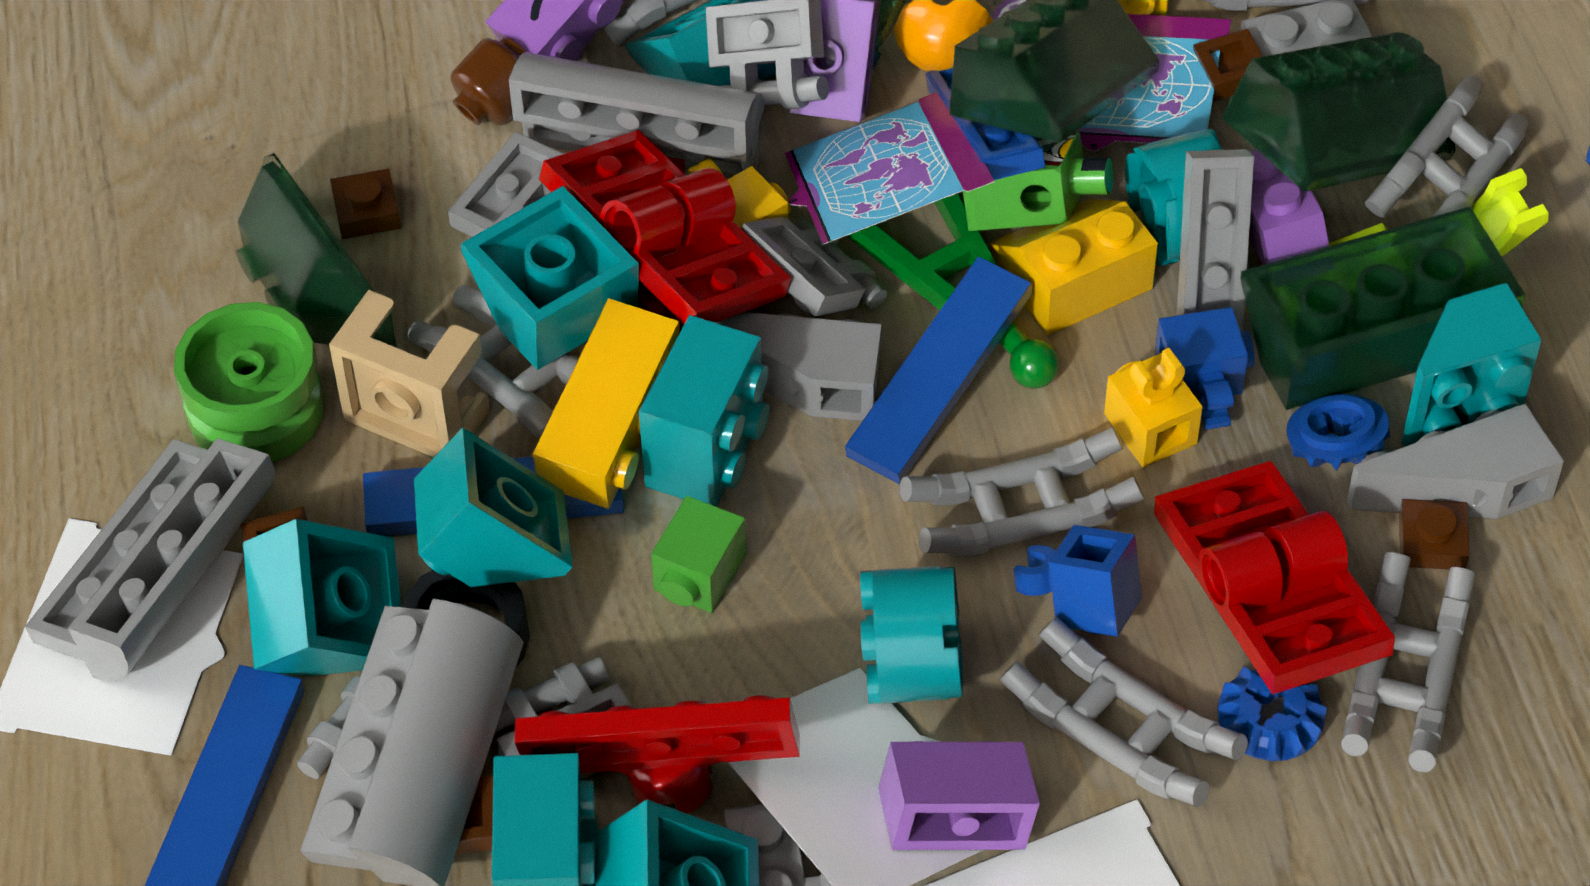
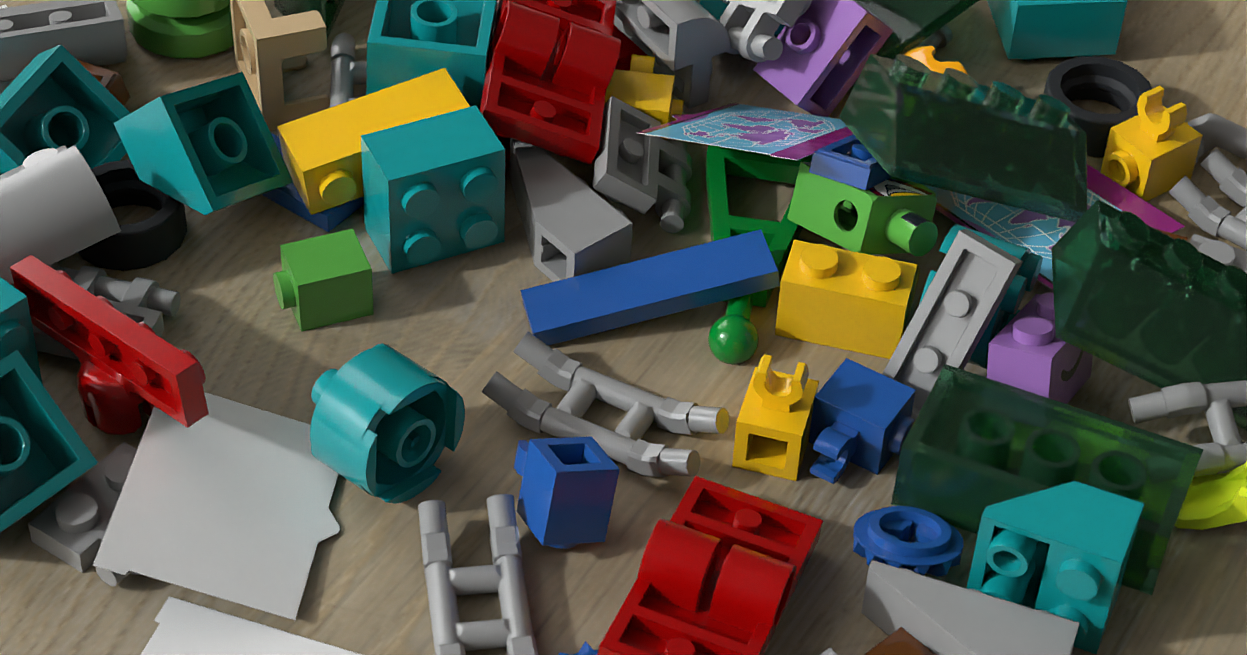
camera: 40 degrees right, 10 degrees down
medium lavender brick [878,741,1040,850] -> none

